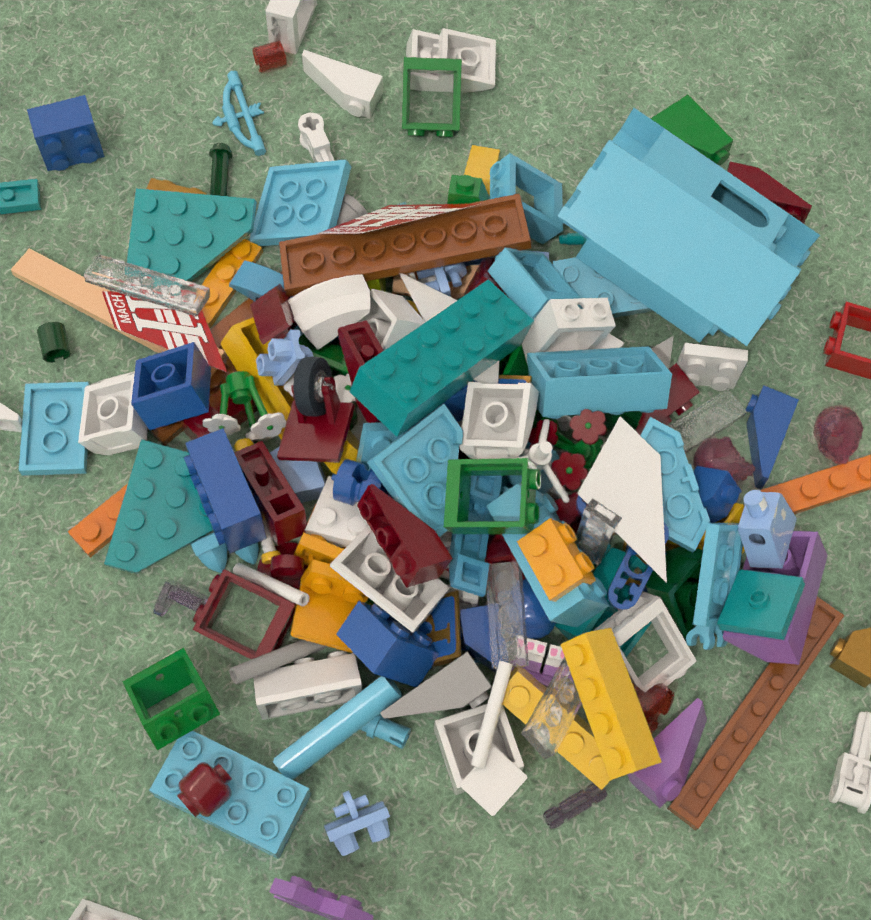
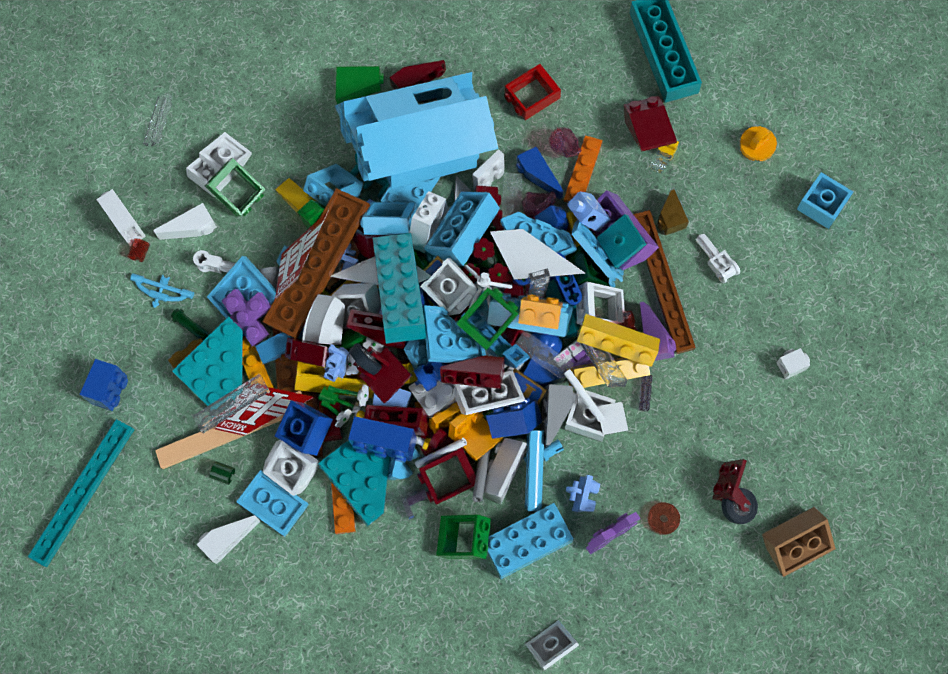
camera: 45 degrees left, 5 degrees up
dark red head [177,762,232,817] -> none
none -> medium lavender plate [222,289,271,346]

